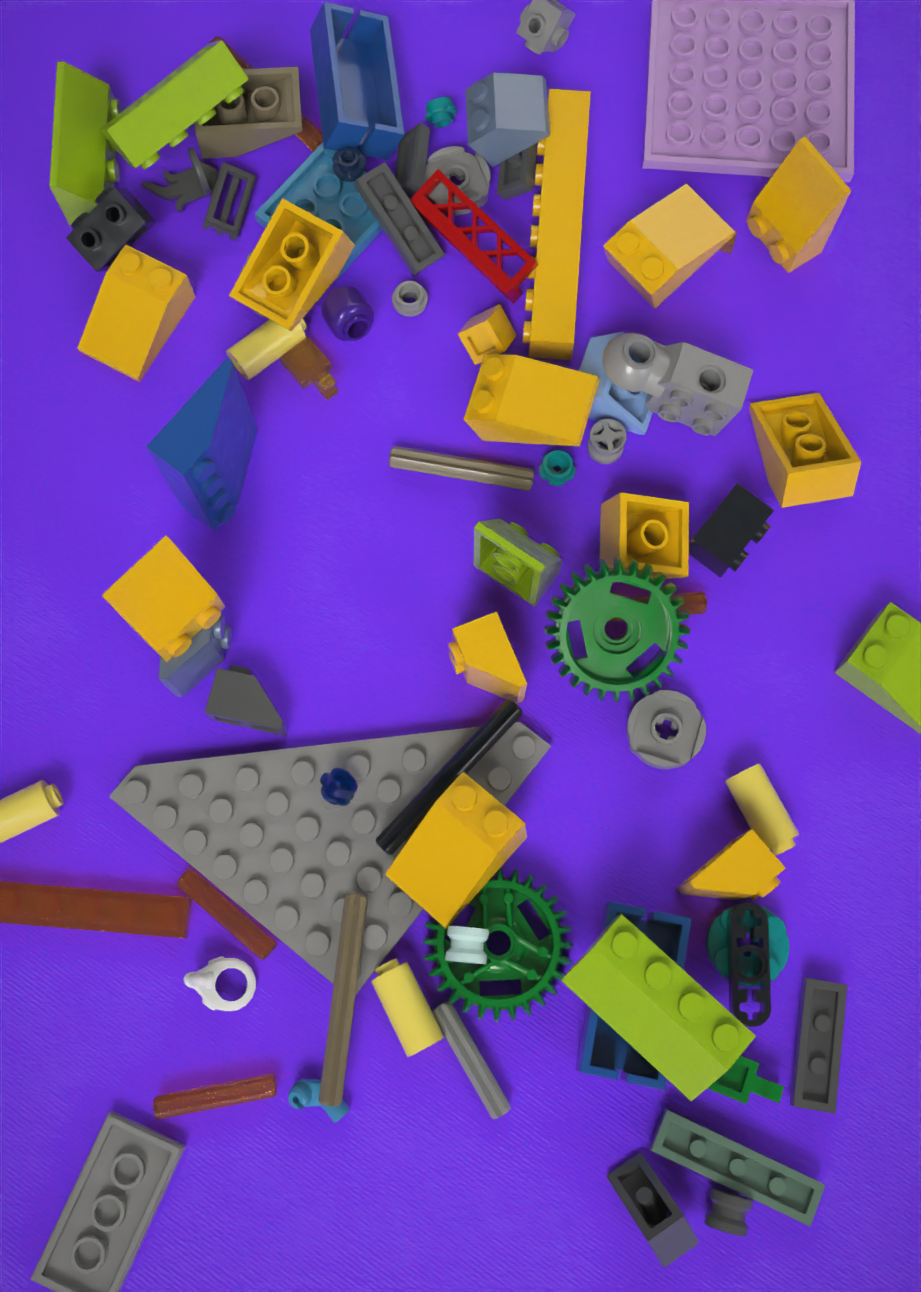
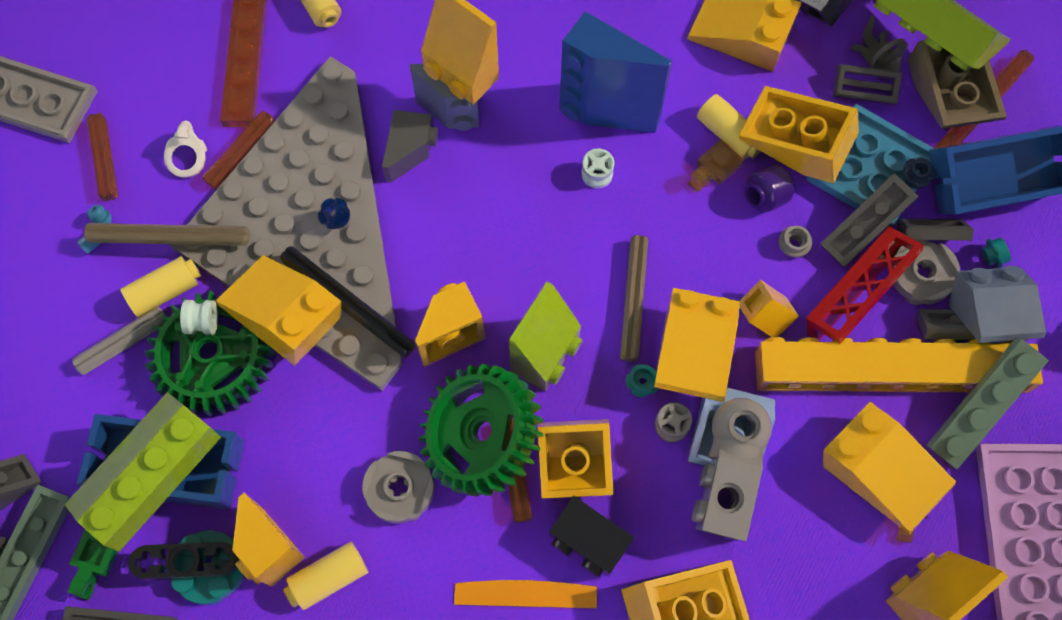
camera: 85 degrees right, 5 degrees down
none -> light orange sticker [454,580,597,608]
none -> light aqua wheel [581,148,615,189]
none -> sand green plate [926,337,1049,470]

